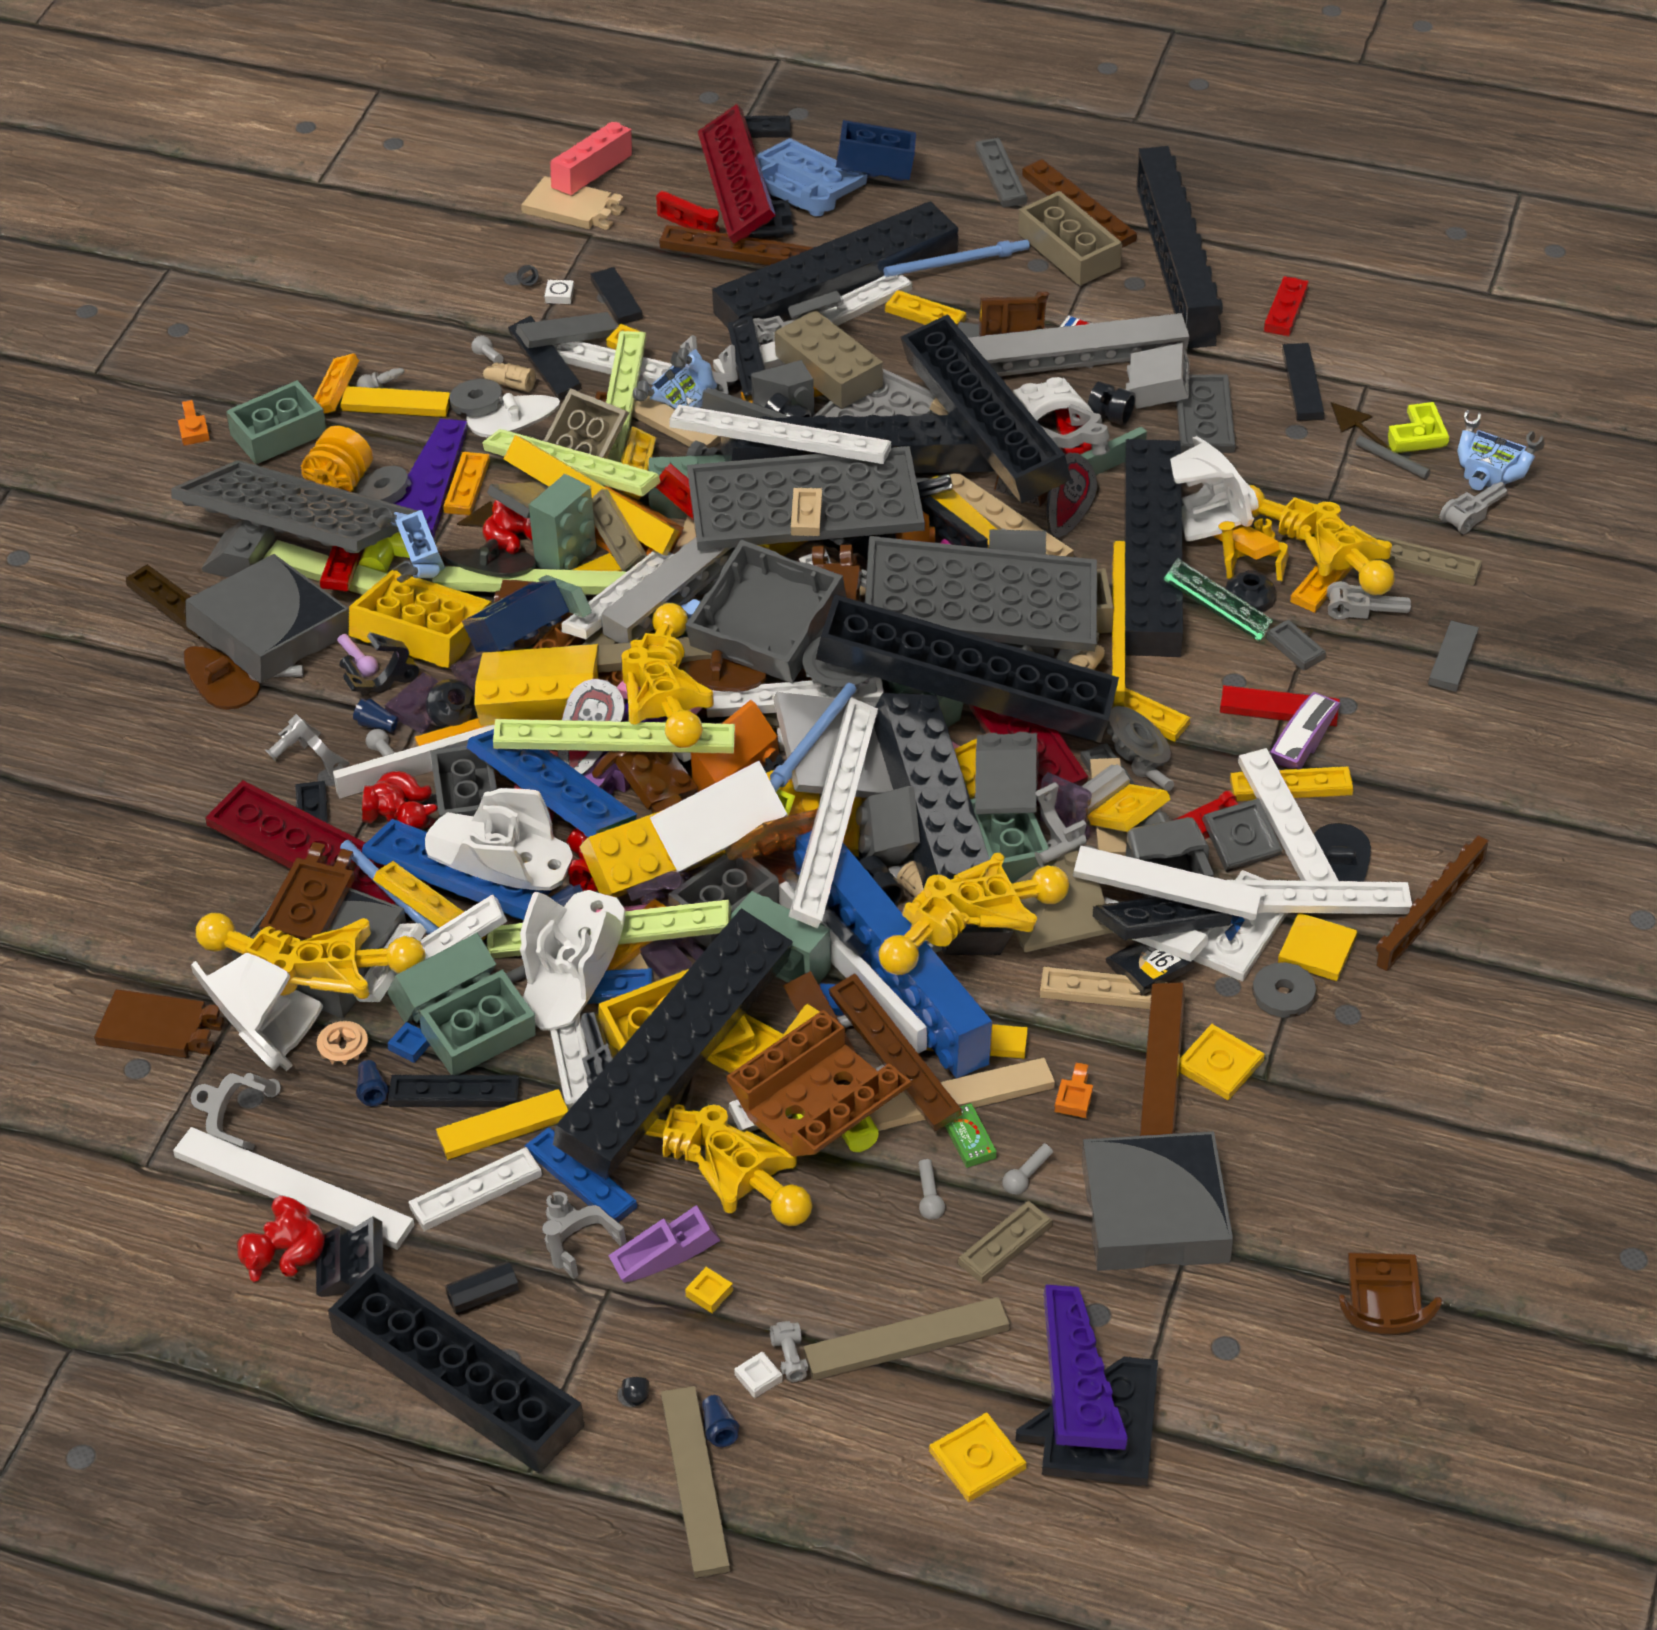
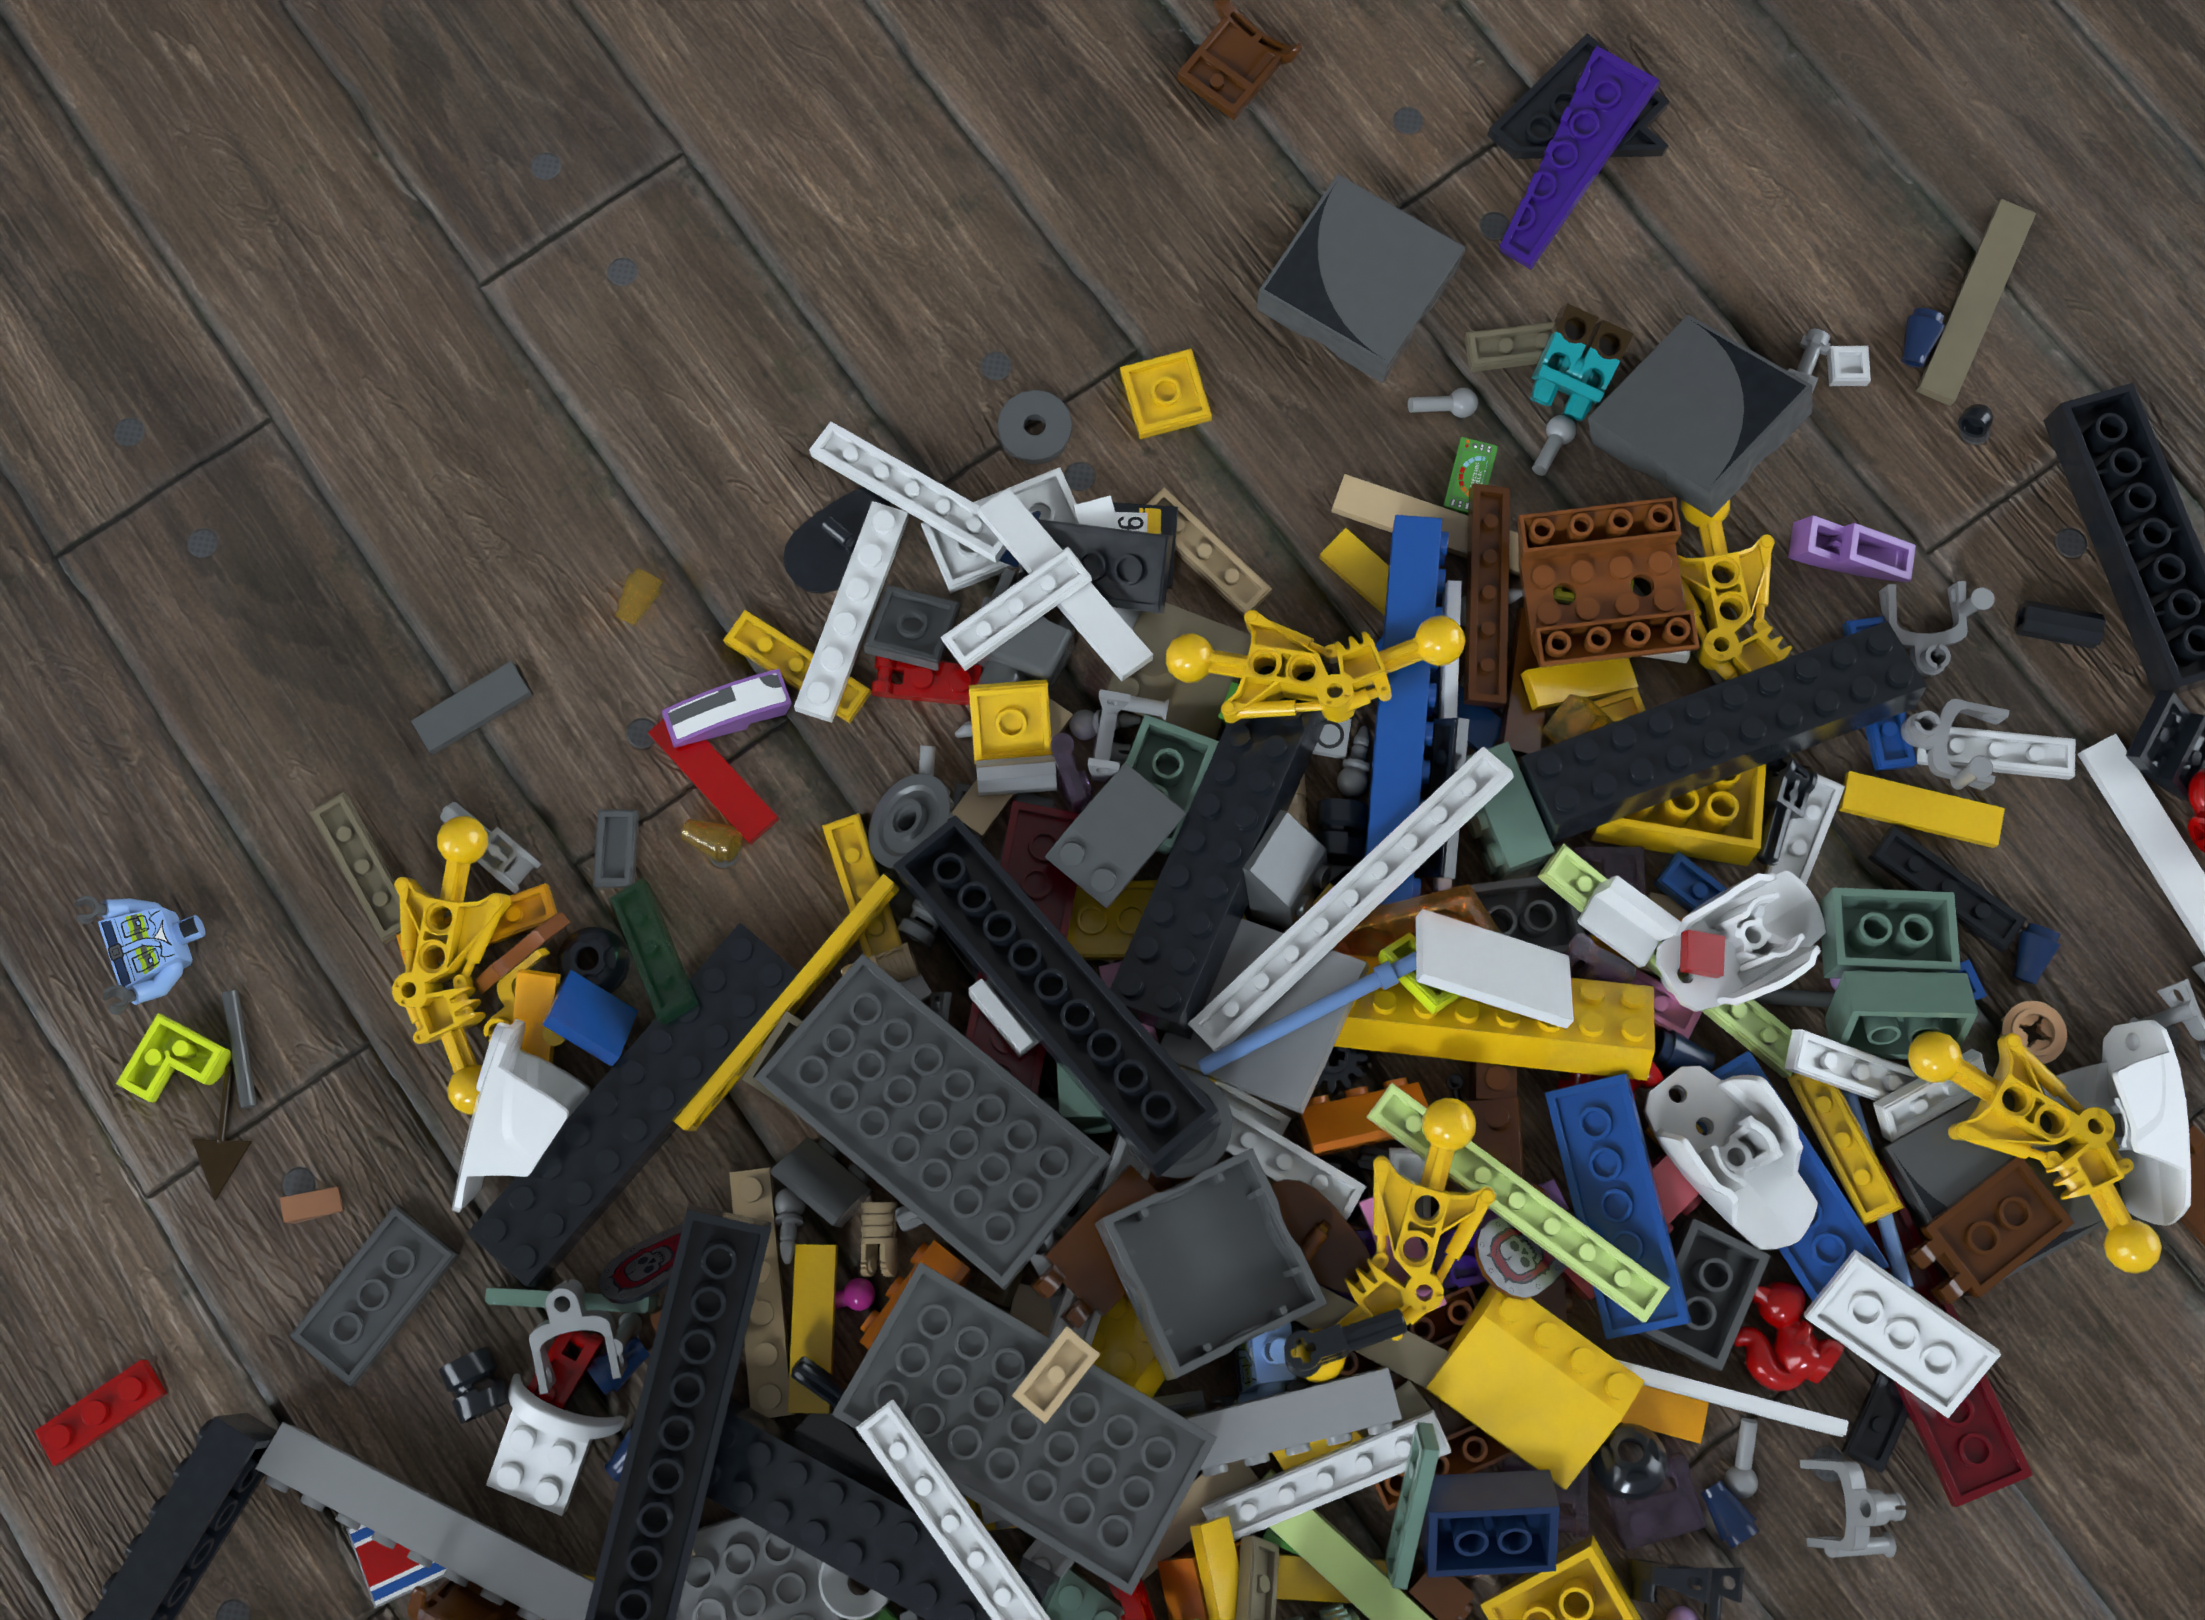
camera: 140 degrees left, 30 degrees up
yellow plate [685,1267,733,1313] -> none
dark tan tile [803,1297,1009,1381] -> none
black tile [922,496,988,548] -> none
yellow tile [929,1413,1027,1502] -> none
orange plate [1054,1062,1093,1118] -> none
light grey brick [1126,343,1190,408] -> none
reddish brown tile [1140,982,1185,1136] -> none
yellow tile [1278,913,1358,981] -> none
black tile [1282,343,1324,421] -> none
reddish brown plate [1376,835,1489,971] -> none
light grey connector [1439,482,1508,534] -> none
none -> nougat piece [280,1186,344,1224]
none -> dark orange tile [474,912,570,994]
none -> blue tile [542,970,638,1066]
none -> clear yellow cone [614,567,663,626]
none -> clear yellow cone [681,819,742,862]
none -> white tile [941,547,1092,671]
none -> black connector [1284,1309,1407,1378]
none -> teal hips [1530,304,1634,421]
none -> clear yellow brick [1541,694,1614,746]
none -> white panel [1578,875,1682,967]
none -> dark grey tile [1588,315,1812,518]
none -> red tile [1680,929,1725,979]
none -> white tile [1804,1250,2001,1418]
none -> light grey piece [1901,699,2010,791]

